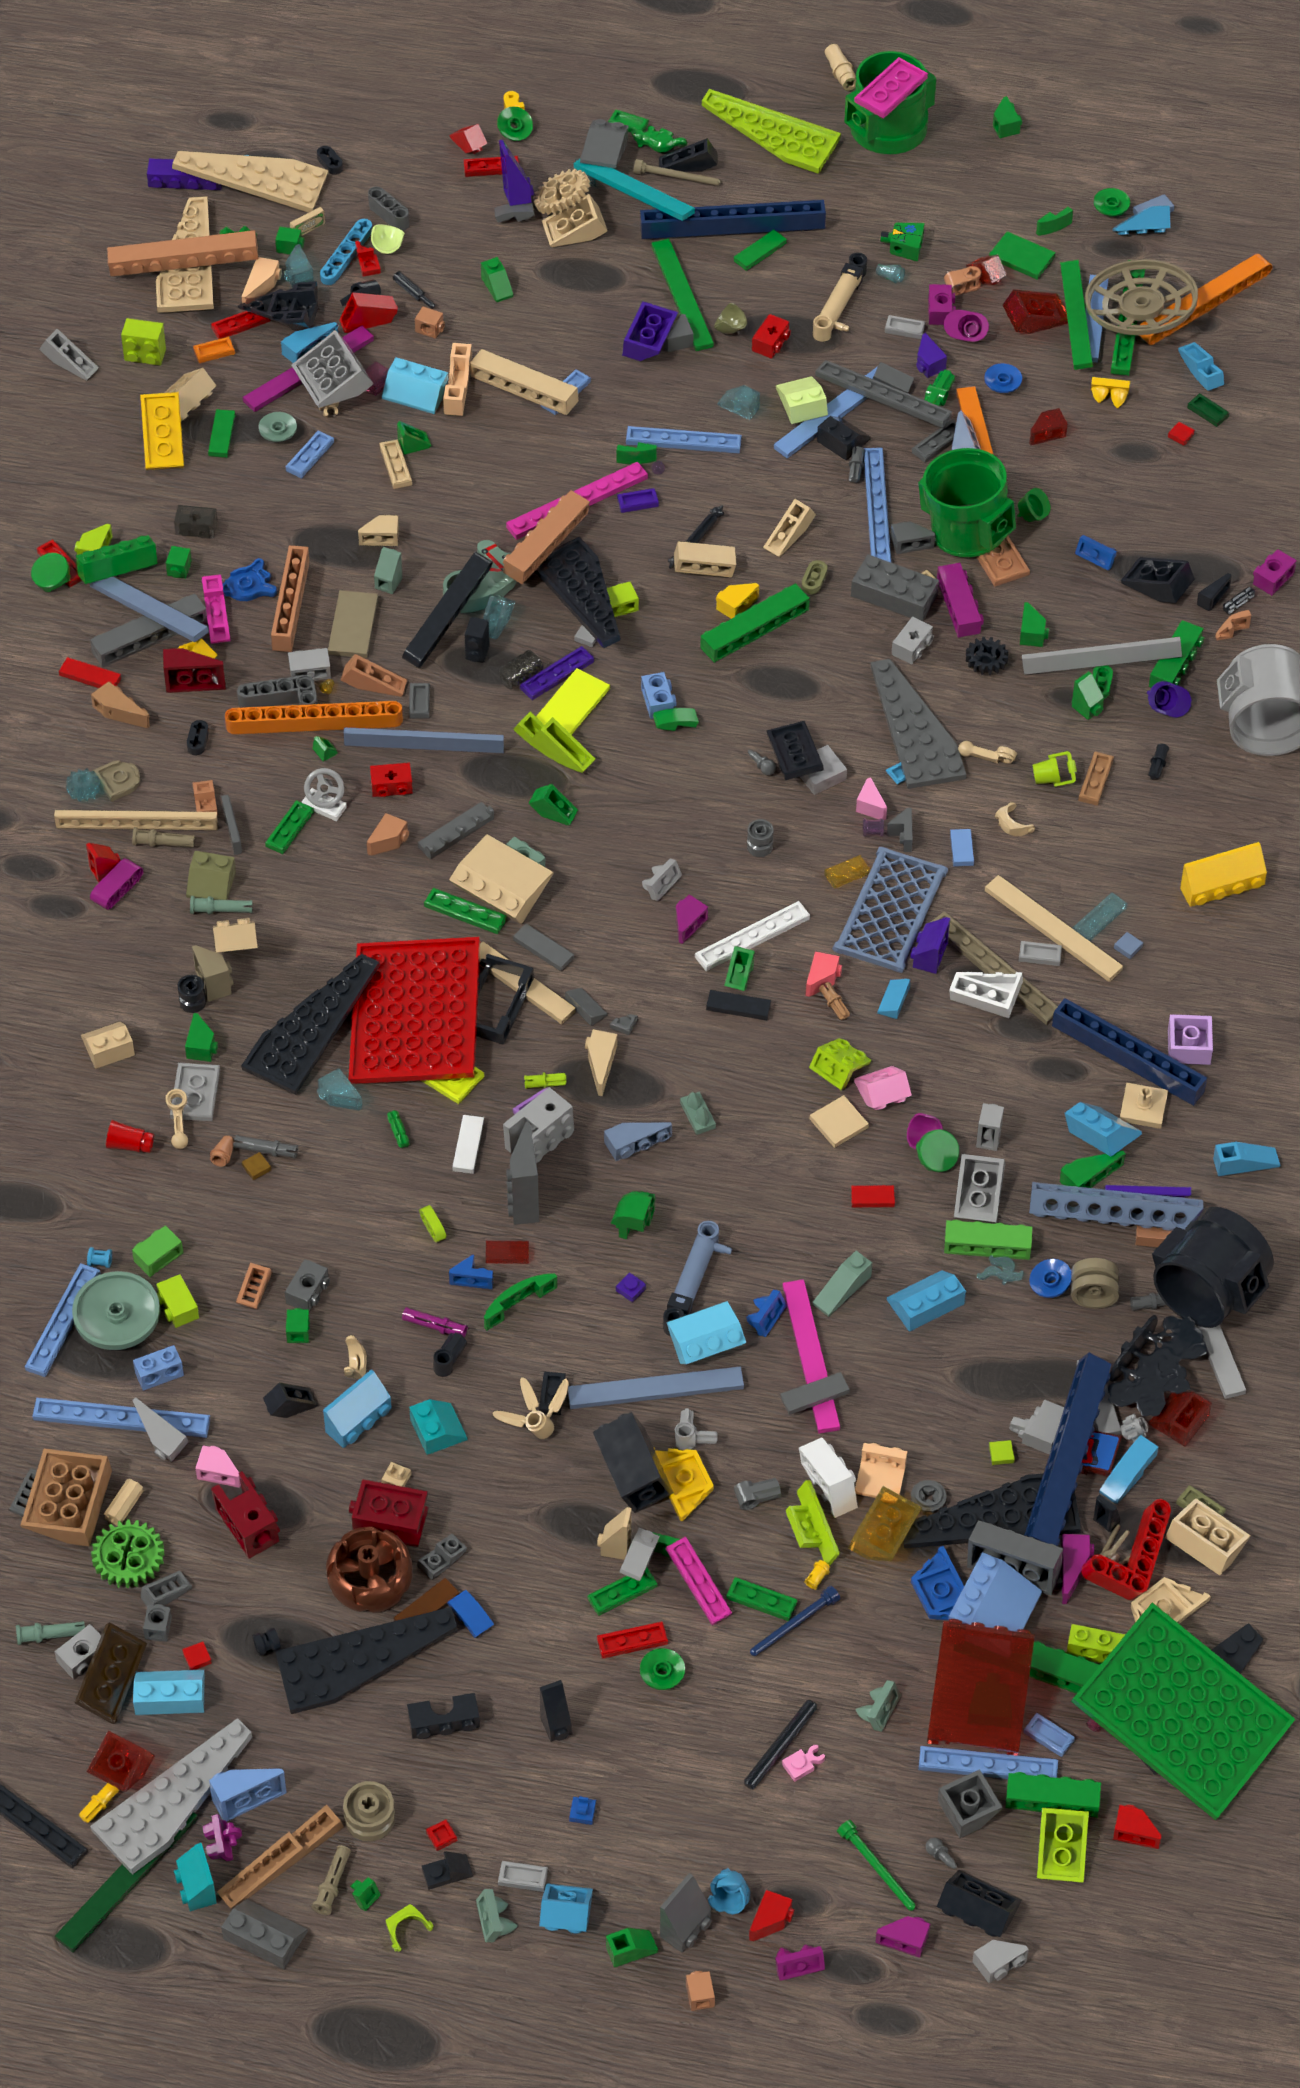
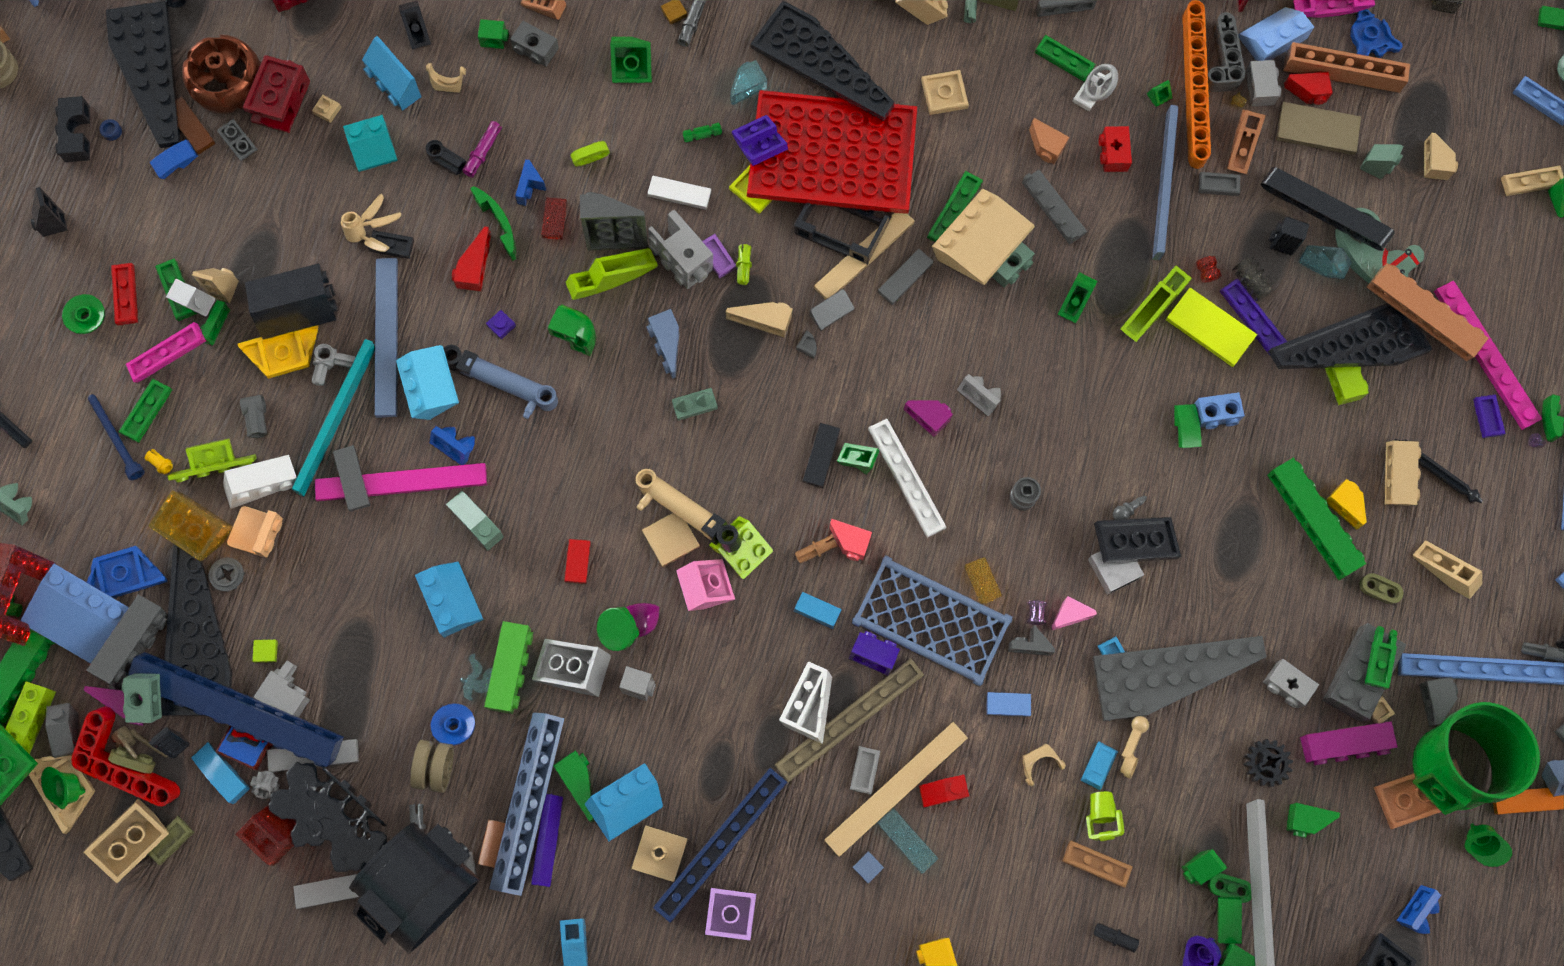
camera: 90 degrees right, 20 degrees up
none -> green piece [41,767,86,810]
none -> dark grey slope [45,703,79,758]
none -> dark blue tile [99,119,122,141]
none -> olive plate [108,747,156,773]
none -> sand green brick [122,673,162,723]
none -> teal tile [292,339,375,497]
none -> red slope [452,226,491,291]
none -> lime slope [565,248,658,300]
none -> green slope [610,37,652,83]
none -> tan piece [636,469,742,553]
none -> dark purple slope [732,115,788,166]
none -> red slope [919,775,969,808]
none -> tan tile [921,70,969,115]
none -> dark azure tile [1080,741,1118,790]
none -> clear red wheel [1196,256,1222,283]
none -> green tile [1218,897,1242,944]
none -> light blue slope [1238,7,1314,61]
none -> red slope [1284,72,1332,105]
none -> green hinge [1365,626,1398,690]

